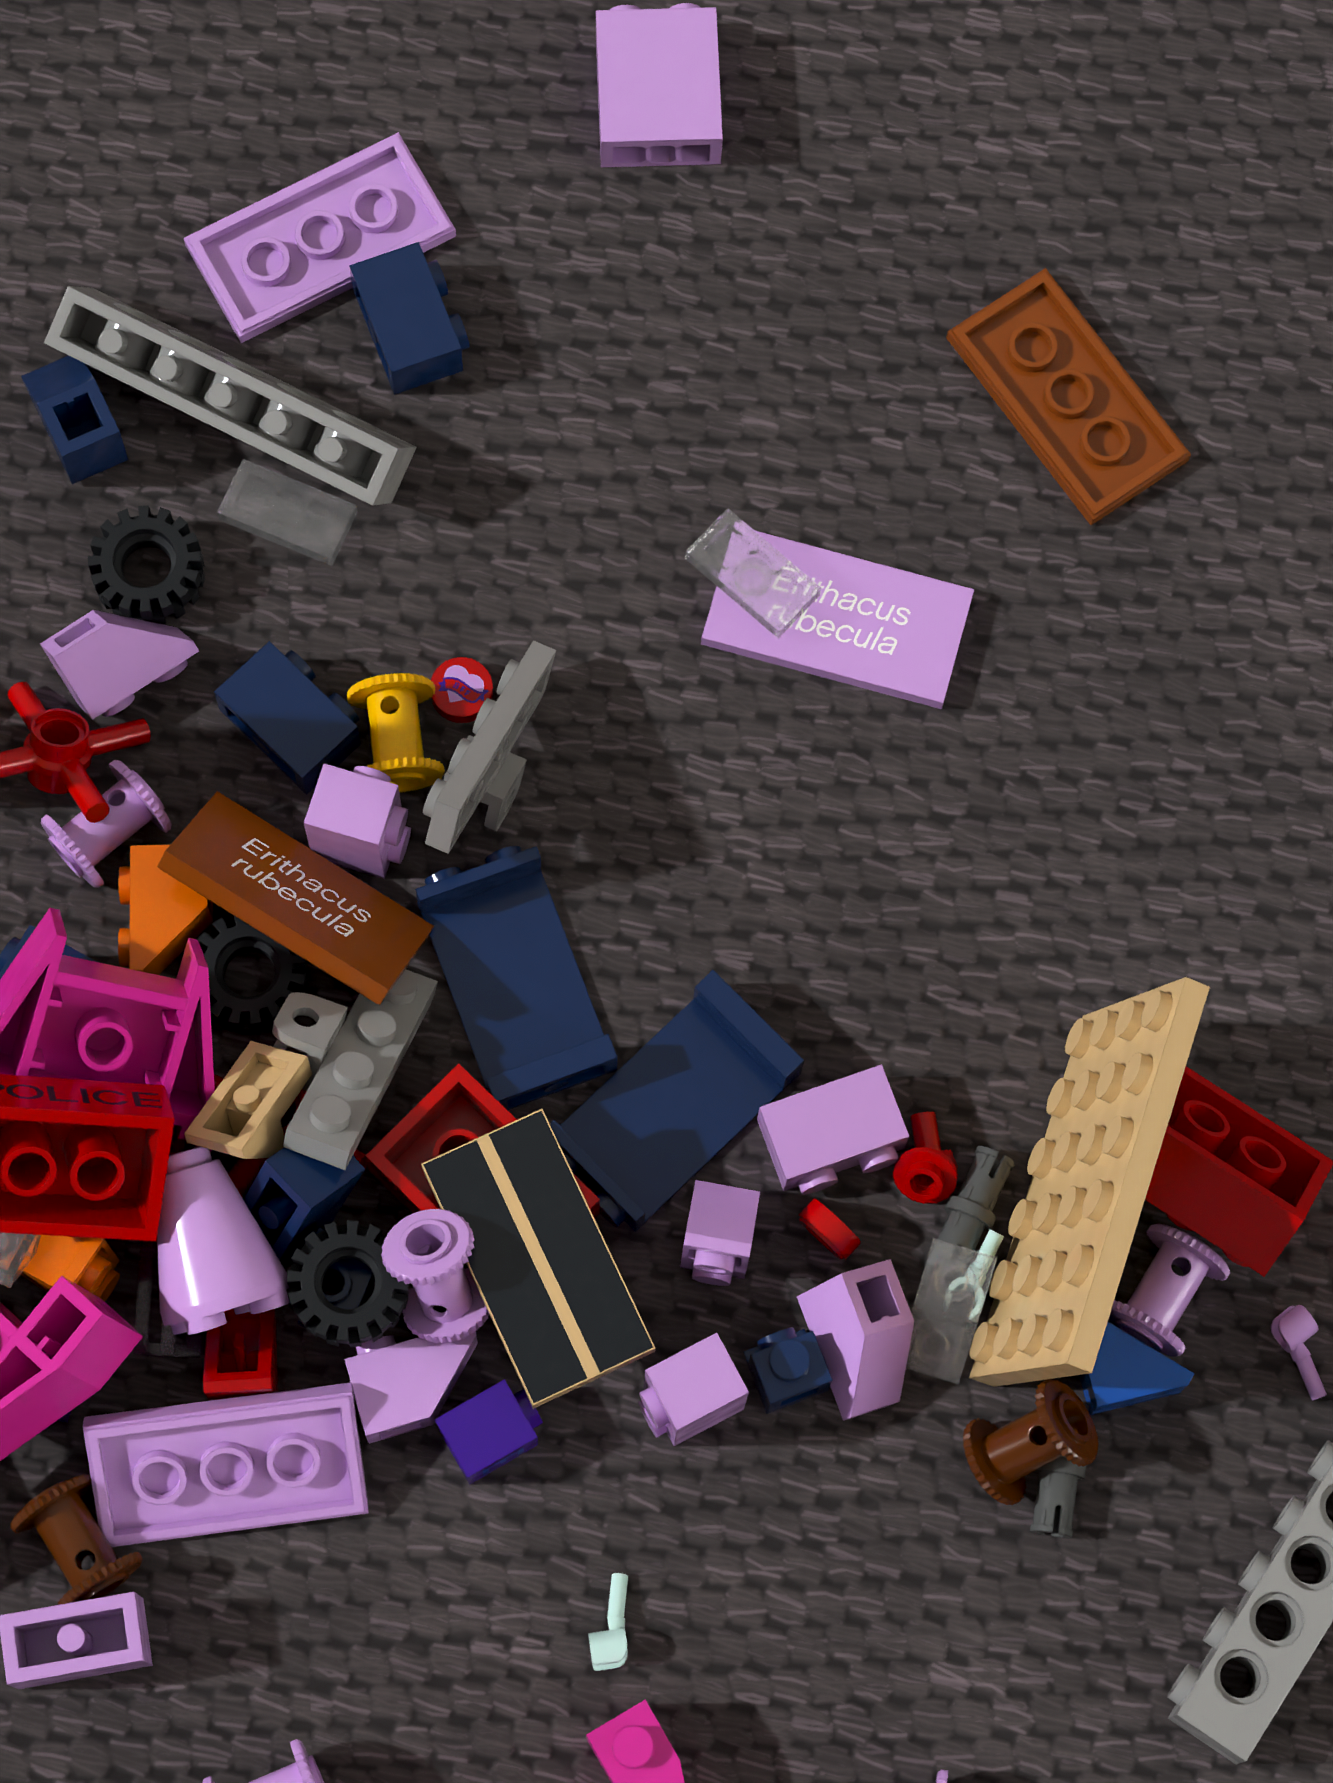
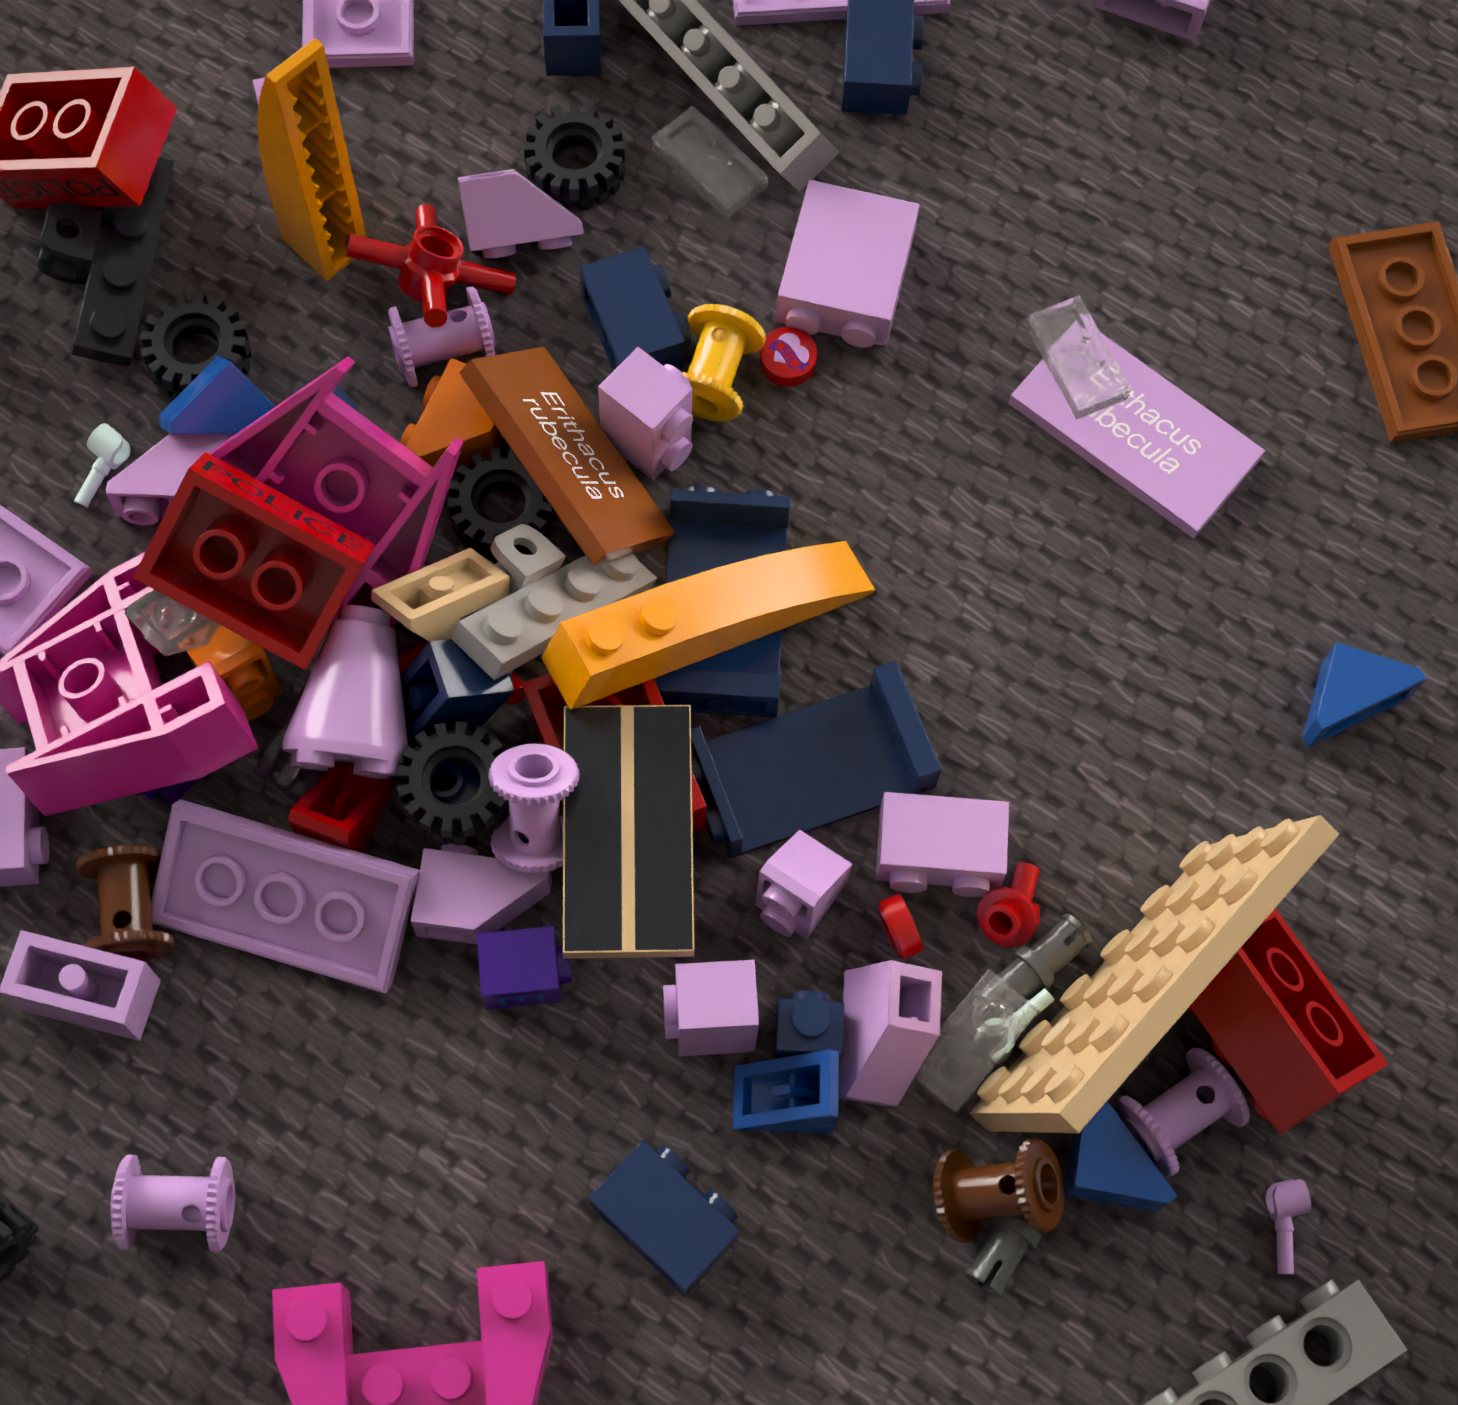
camera: 25 degrees right, 5 degrees down
light grey plate [423,640,556,854] -> none
light aqua hand [588,1573,628,1671] -> none
none -> light orange slope [541,541,875,710]
none -> dark blue brick [588,1139,740,1298]
none -> blue slope [733,1049,839,1133]
none -> lavender brick [776,180,920,348]
none -> blue slope [1302,642,1427,748]

